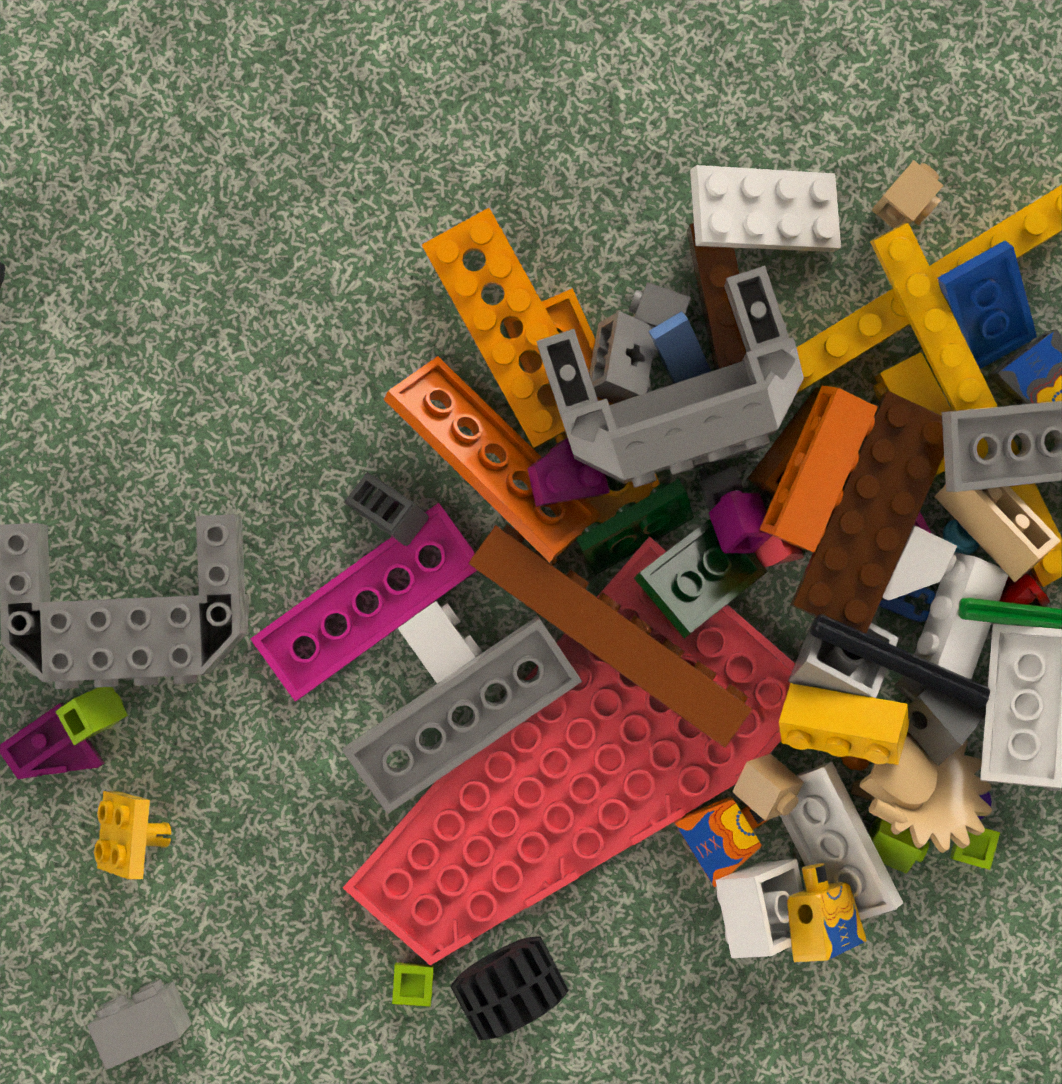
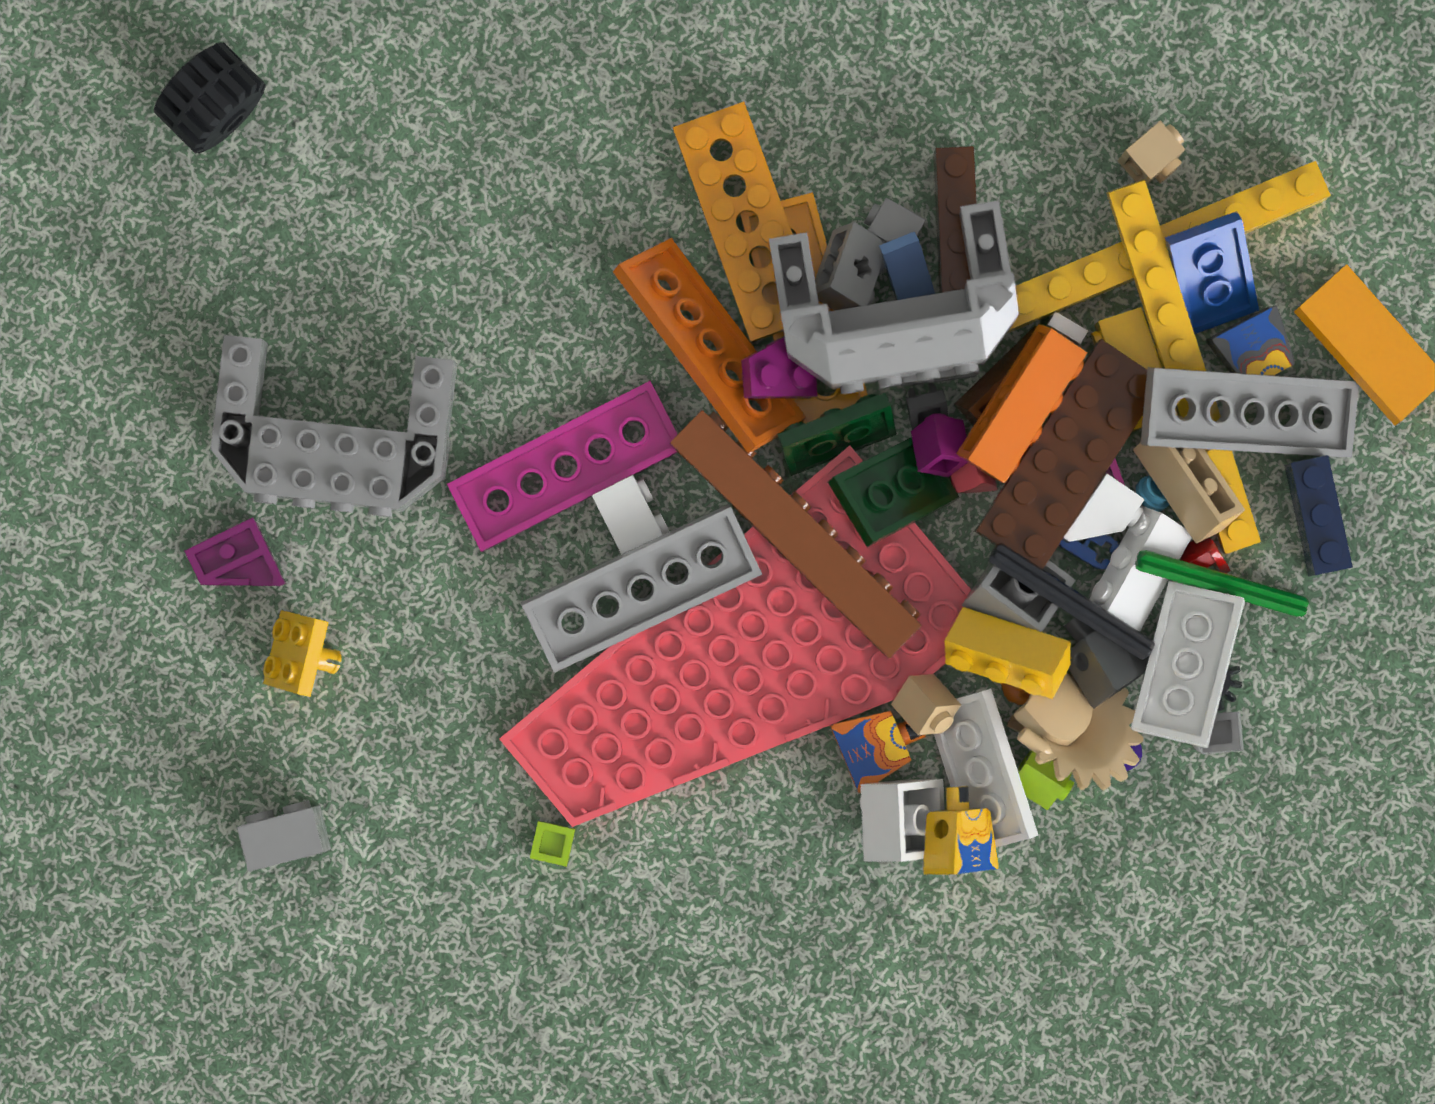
camera: 10 degrees right, 0 degrees up
lime brick [55,687,128,745] -> none
dark grey slope [344,472,429,546] -> none
black wheel [450,936,569,1040] -> none
white plate [690,165,841,252] -> none
lime plate [950,827,1000,870] -> none
none -> white plate [1046,312,1088,346]

